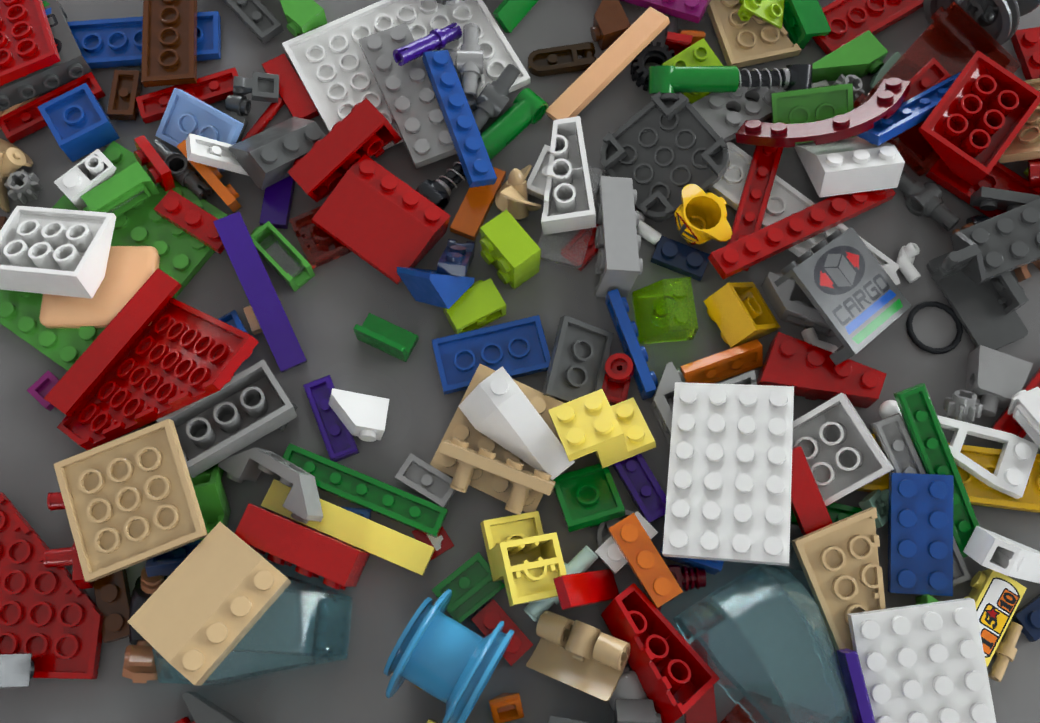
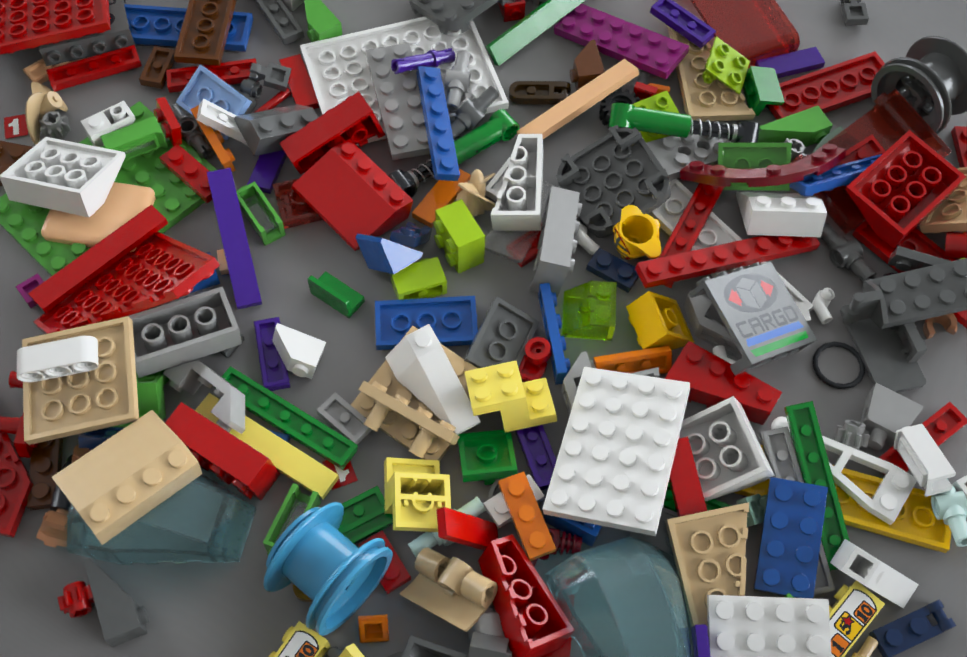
camera: 10 degrees right, 10 degrees down
blue container [38,83,120,162] -> none
none -> white beam [17,336,98,382]
none -> bright green window [263,483,321,555]

